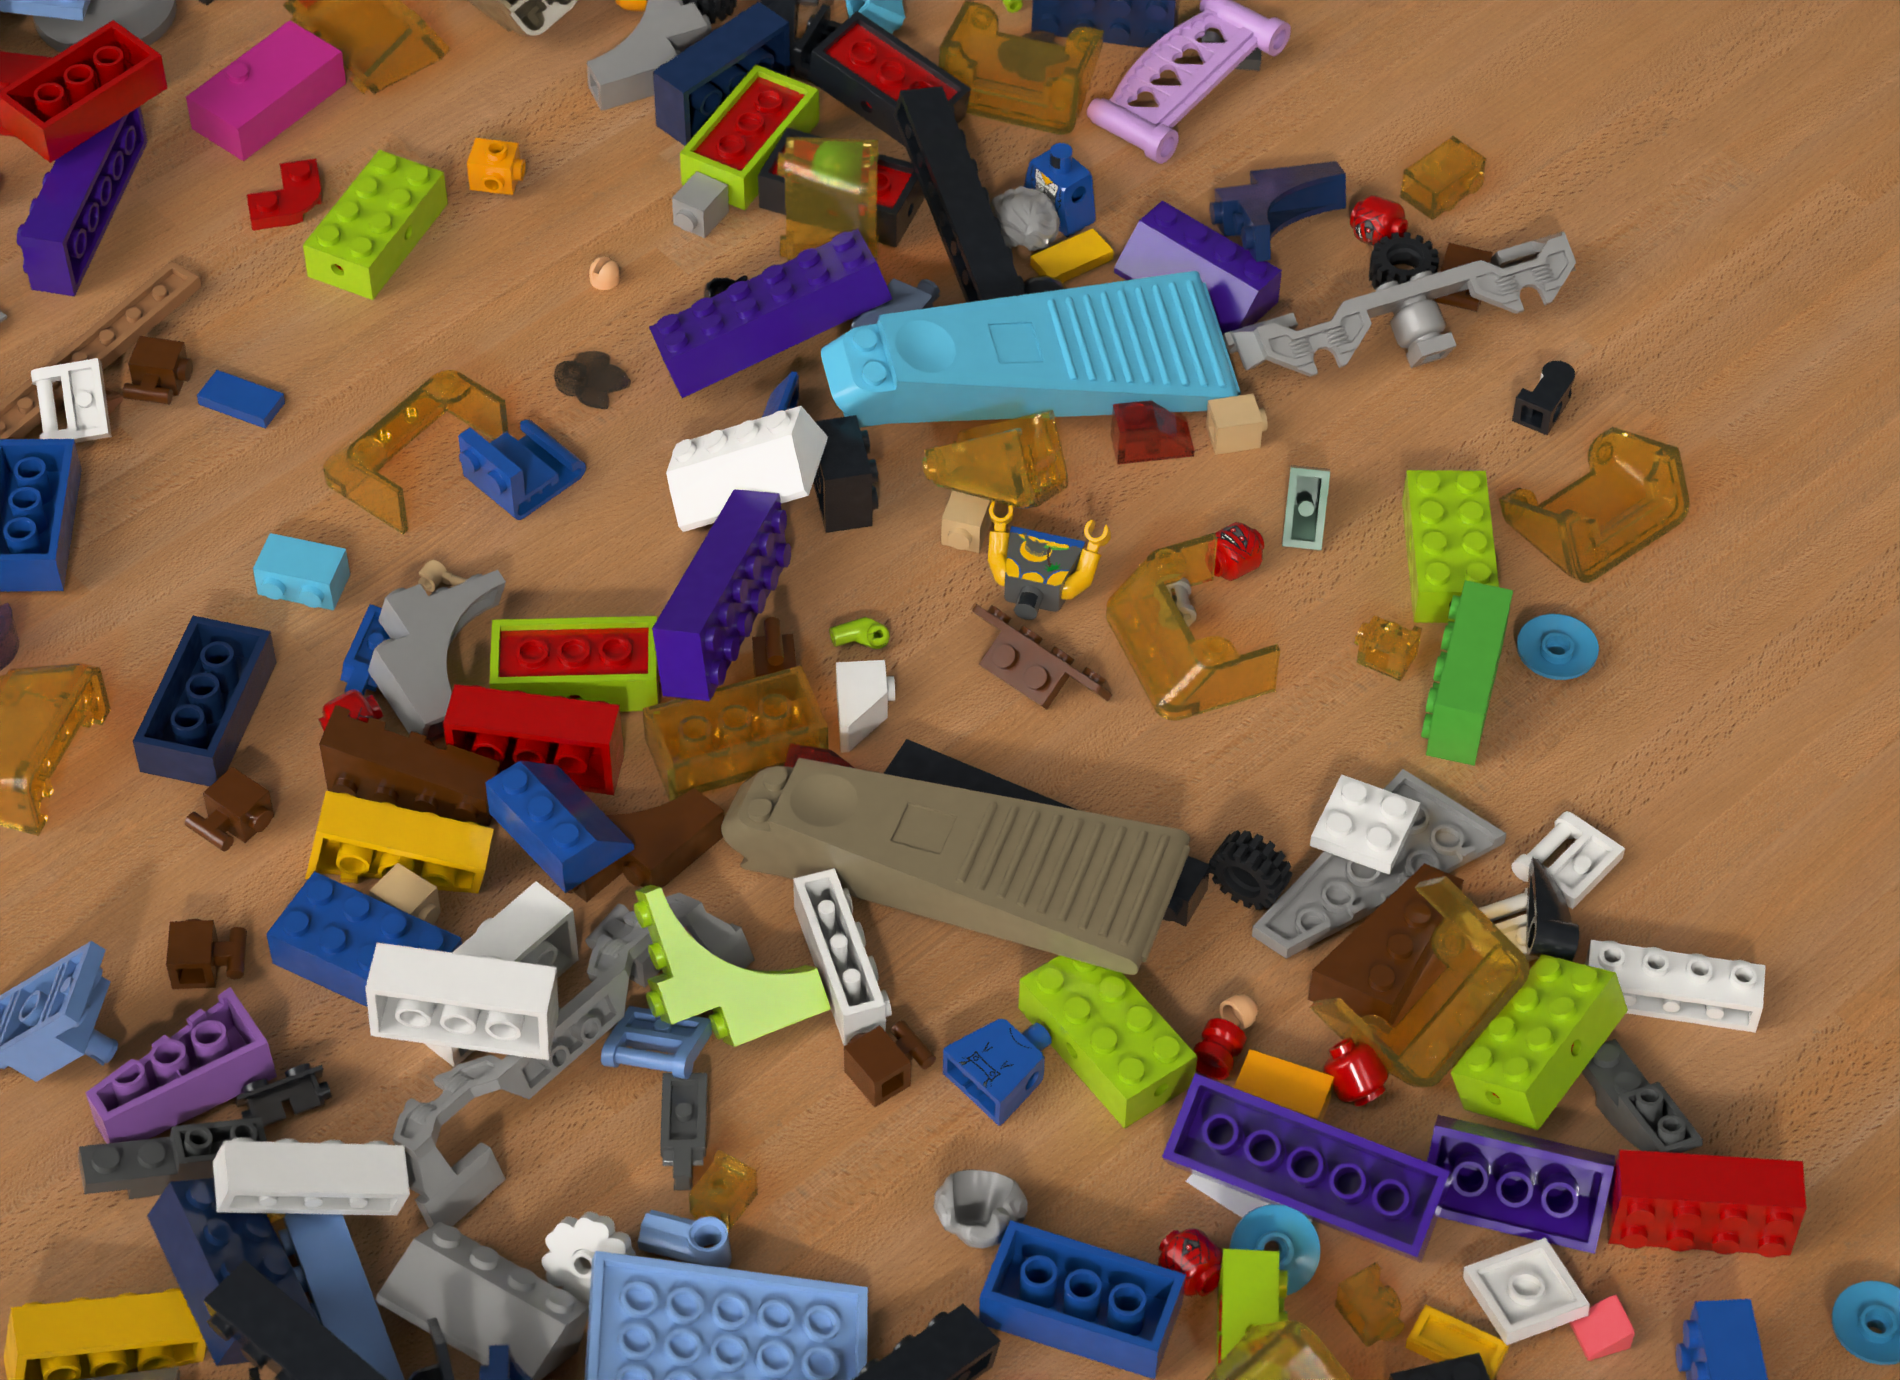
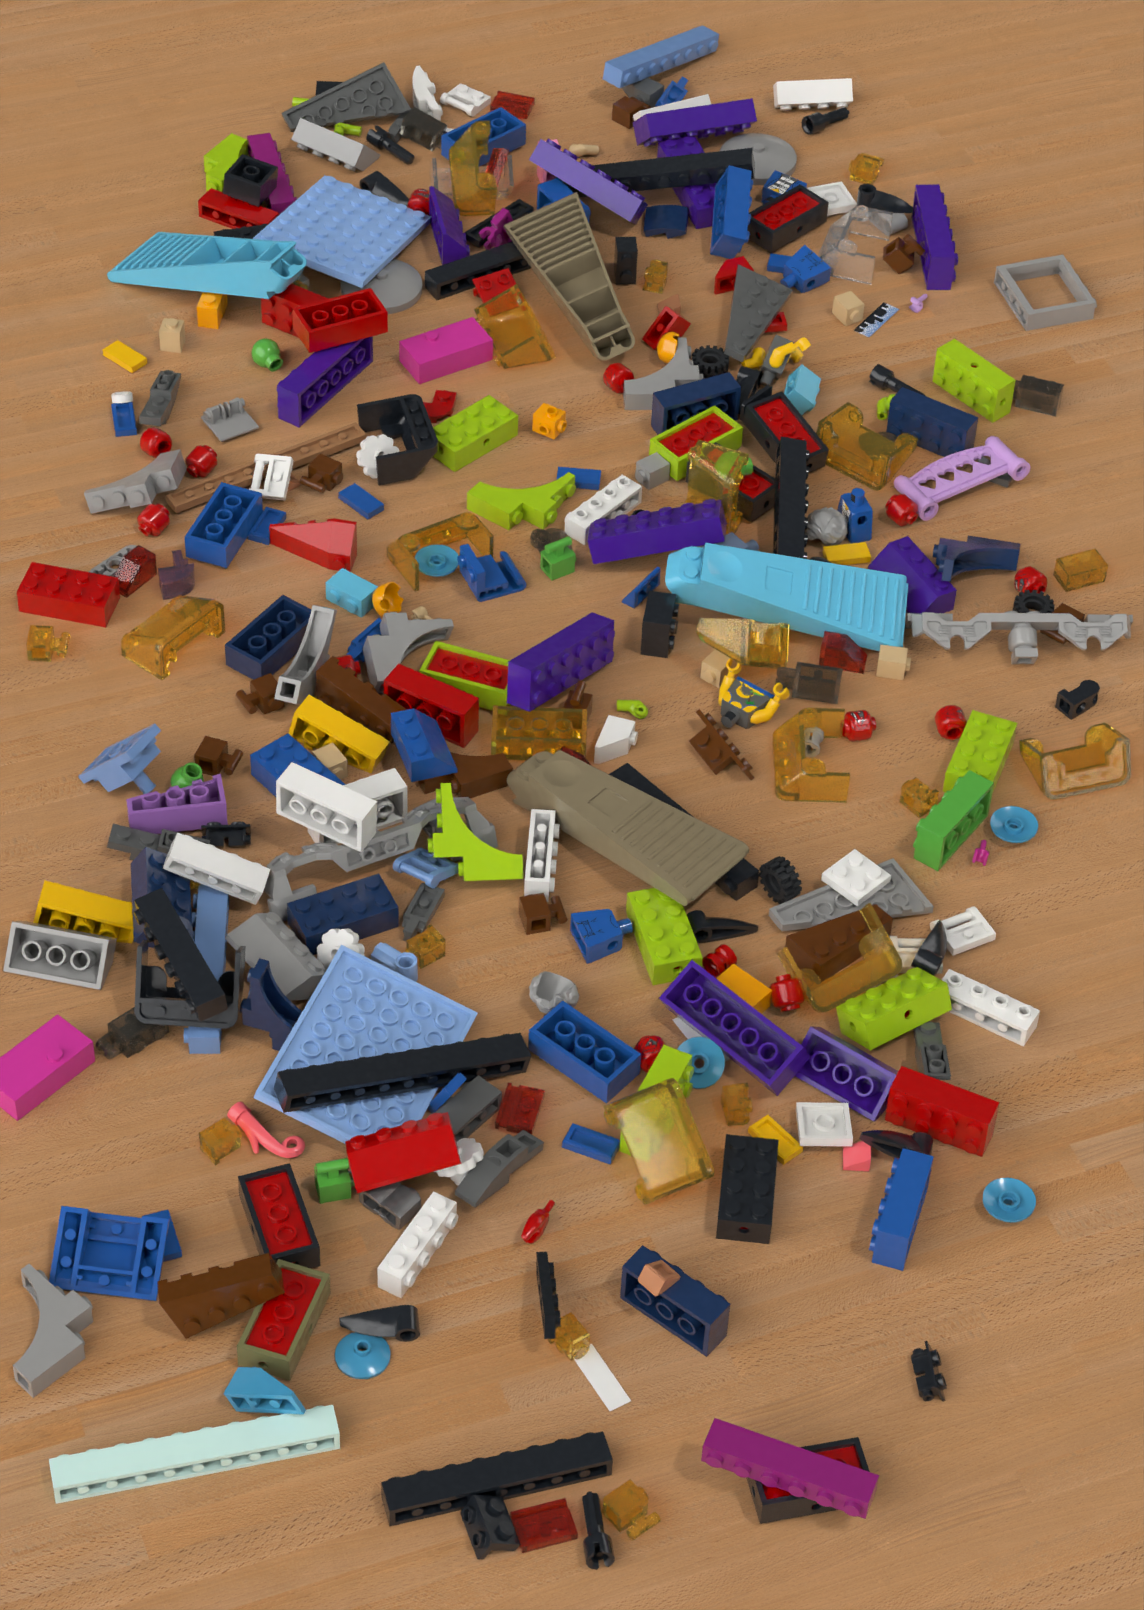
camera: 20 degrees right, 5 degrees down
light nougat hinge [589,256,620,290] -> none
white slope [666,406,828,532] -> none
light nougat hinge [1219,994,1258,1031] -> none
sand green slope [1282,465,1331,550] -> none
none -> bright green piece [171,763,204,788]
none -> blue tile [248,507,286,545]
none -> wedge [269,518,357,572]
none -> light grey arch [274,605,337,704]
none -> dark blue brick [287,873,399,955]
none -> white plant [356,434,399,478]
none -> black windscreen [357,394,438,486]
none -> light orange hair [372,582,404,617]
none -> dark azure dish [414,544,459,577]
none -> lime arch [467,472,576,530]
none -> bright green brick [540,536,576,581]
none -> blue tile [556,467,601,490]
none -> white brick [564,475,642,546]
none -> red head [603,363,634,394]
none -> black piece [687,910,758,943]
none -> clear smoke brick [775,662,843,704]
none -> black piece [859,1130,933,1158]
none -> red head [885,494,918,526]
none -> red head [935,705,967,740]
none -> dark pink hand [972,840,989,866]

